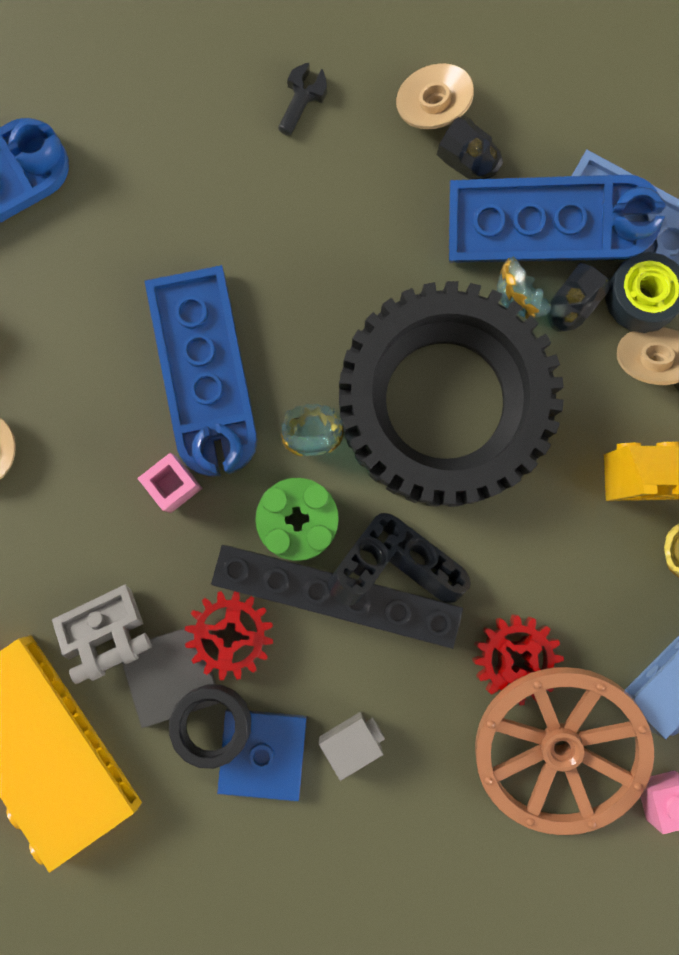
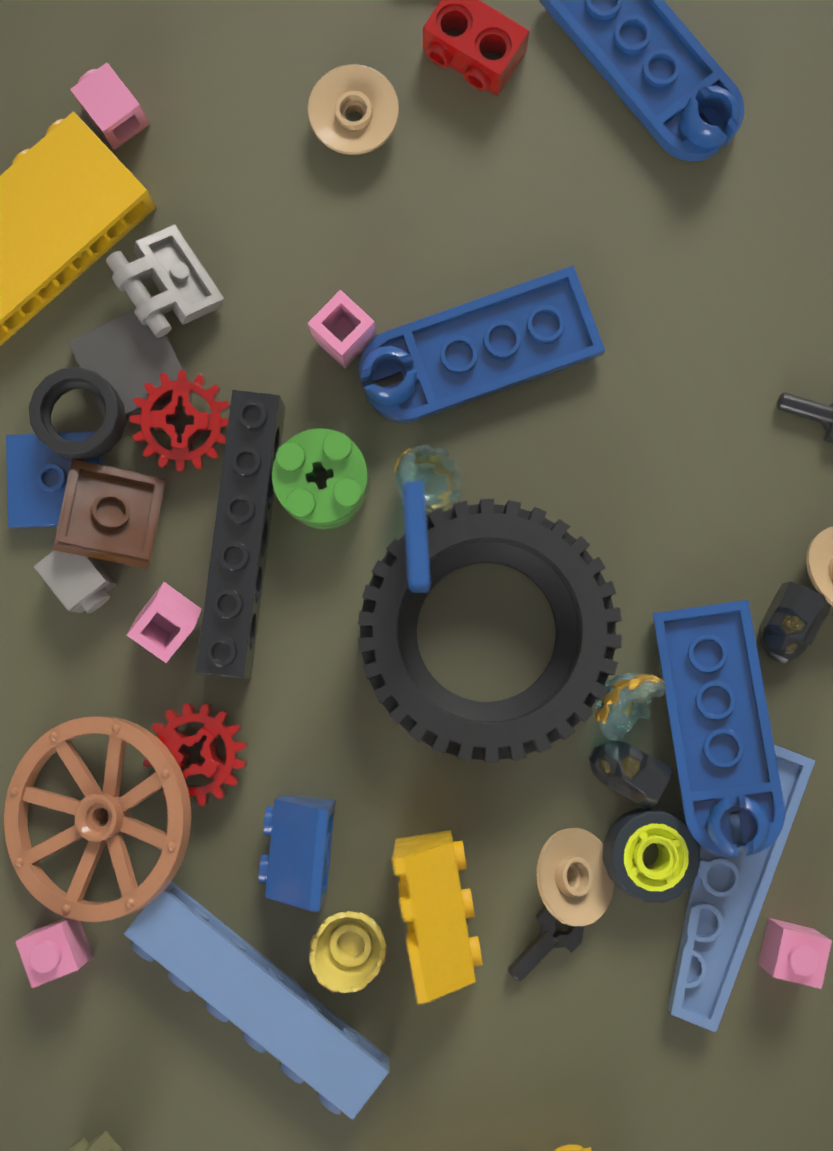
camera: 90 degrees right, 0 degrees up
black beam [328,513,471,605] -> none
none -> reddish brown tile [53,459,166,569]
none -> bright pink brick [127,582,202,663]
none -> blue slope [259,795,336,911]
none -> blue tile [403,481,430,593]

